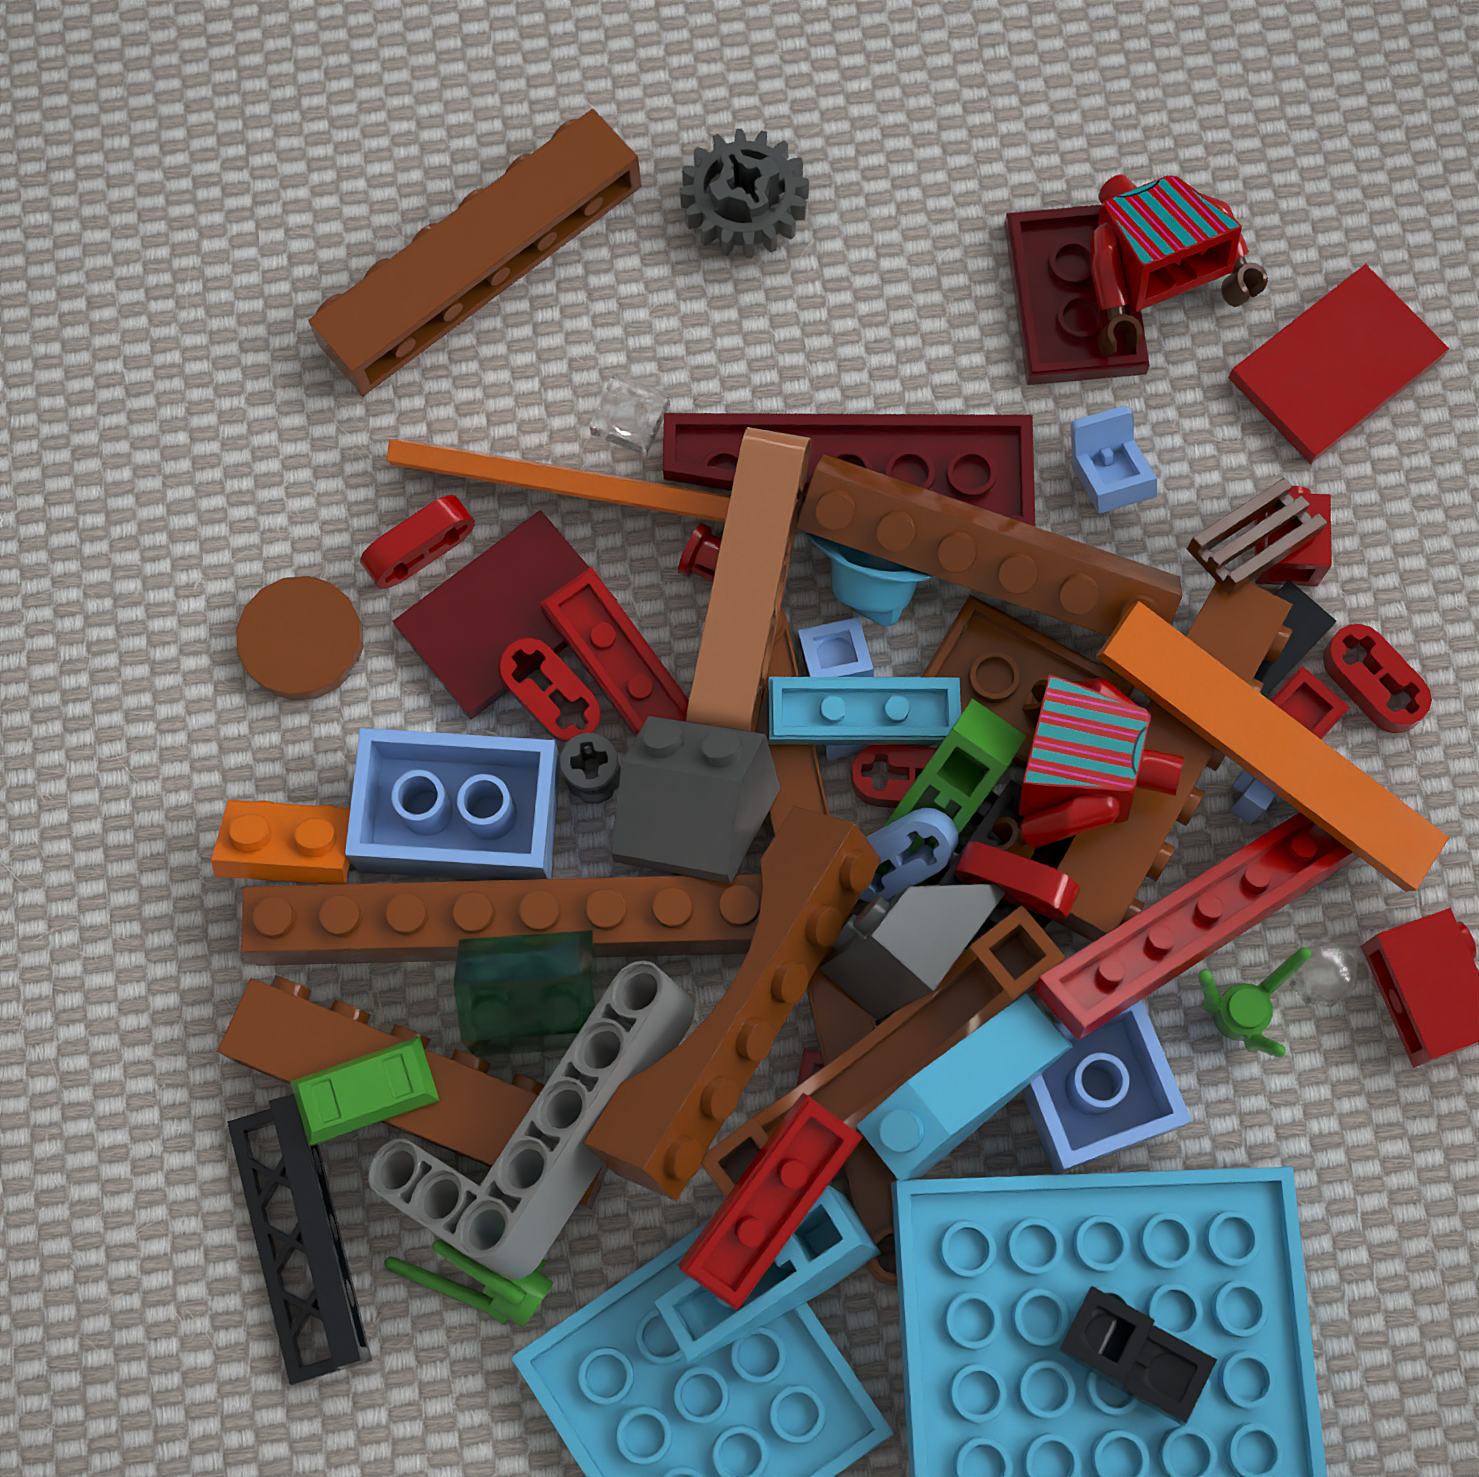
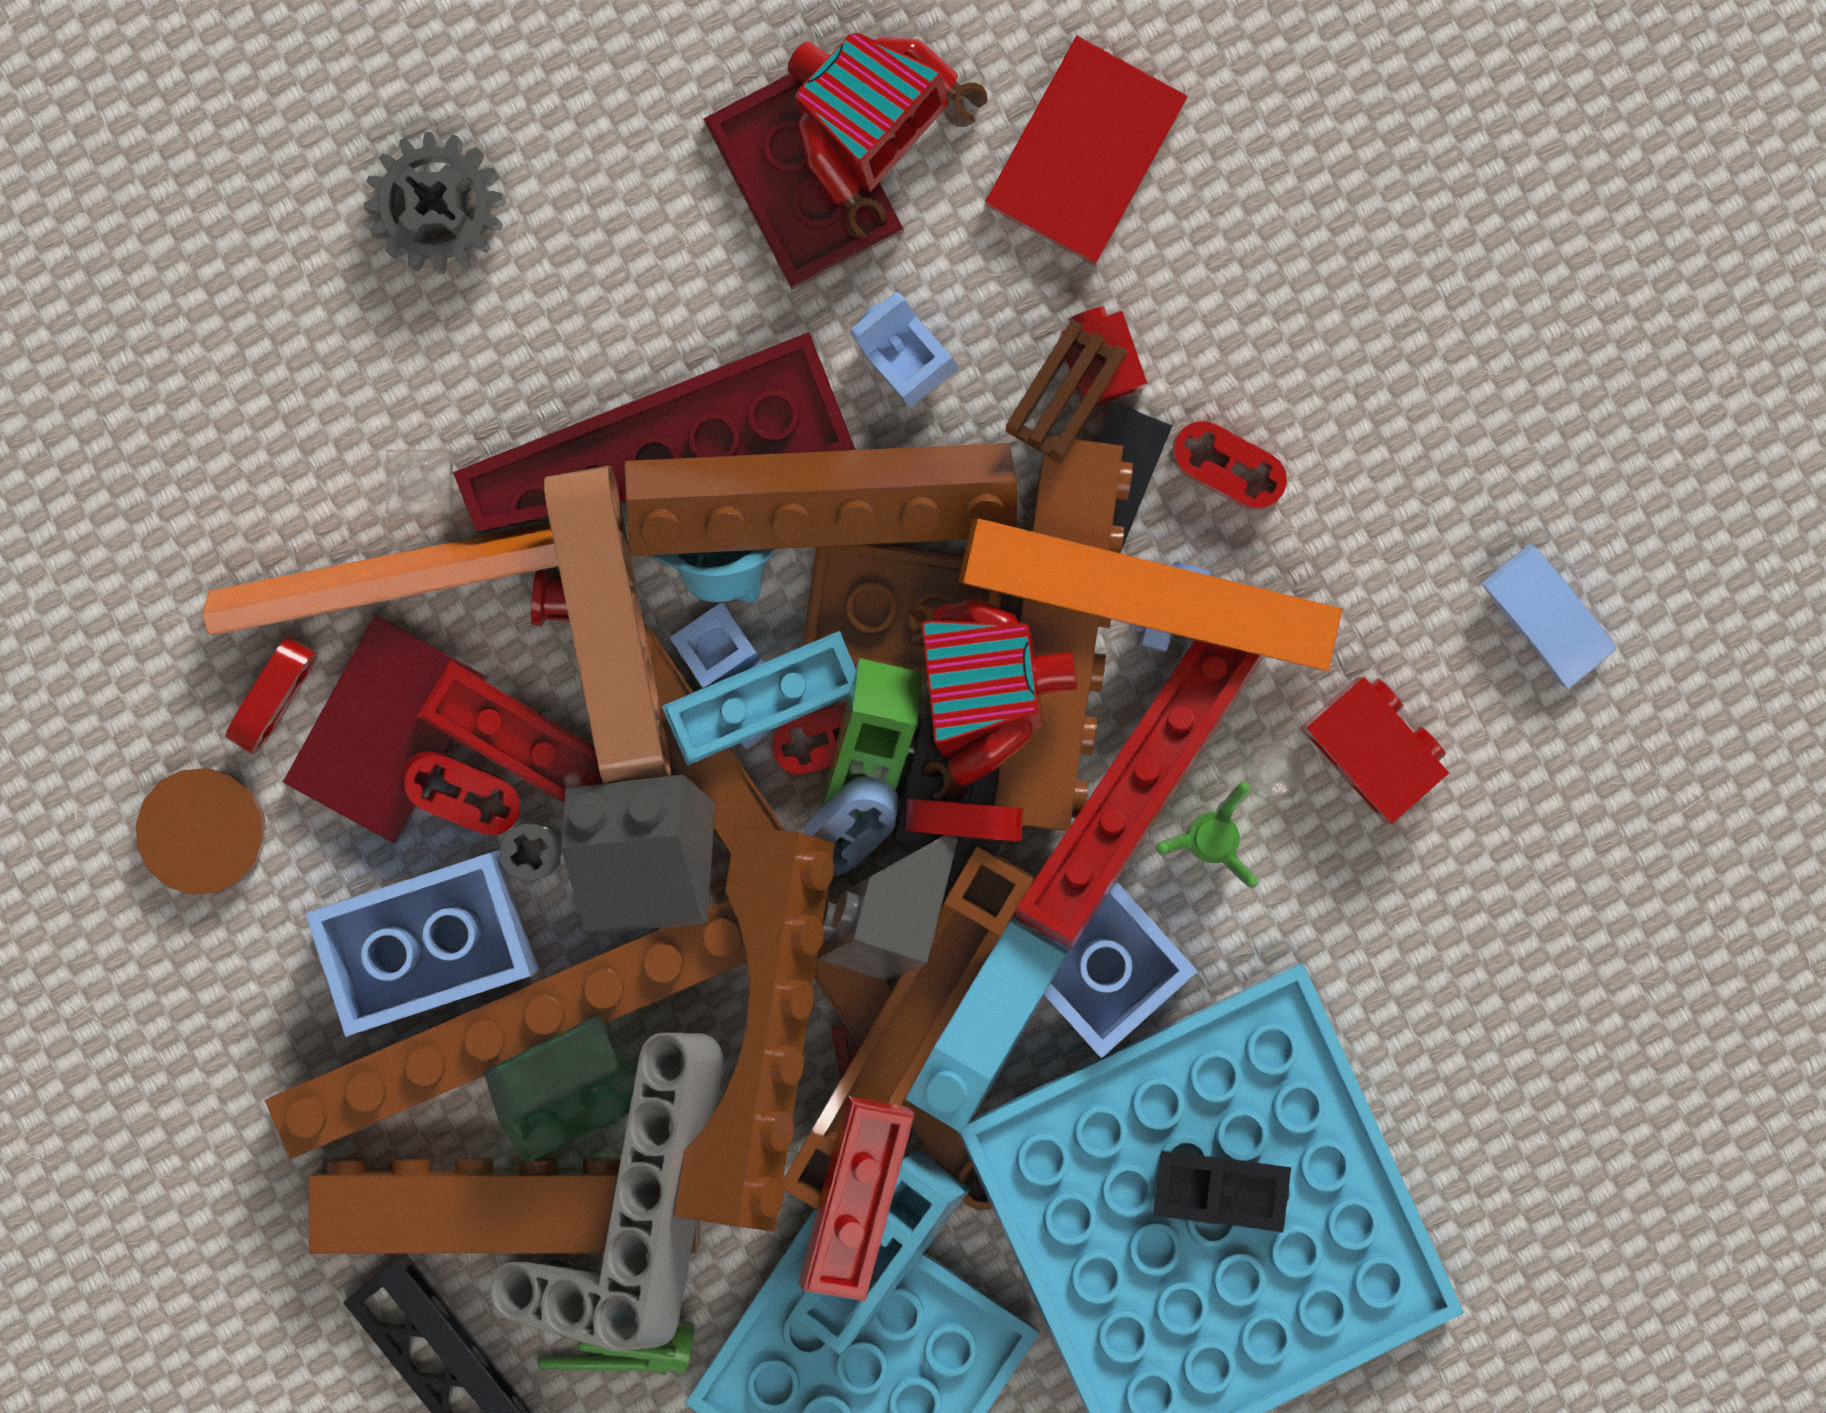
camera: 25 degrees left, 15 degrees up
orange bracket [211,800,351,885] -> none
bright green tile [290,1036,440,1146] -> none
dark orange brick [308,108,642,396] -> none
red tile [1270,666,1351,739] -> none

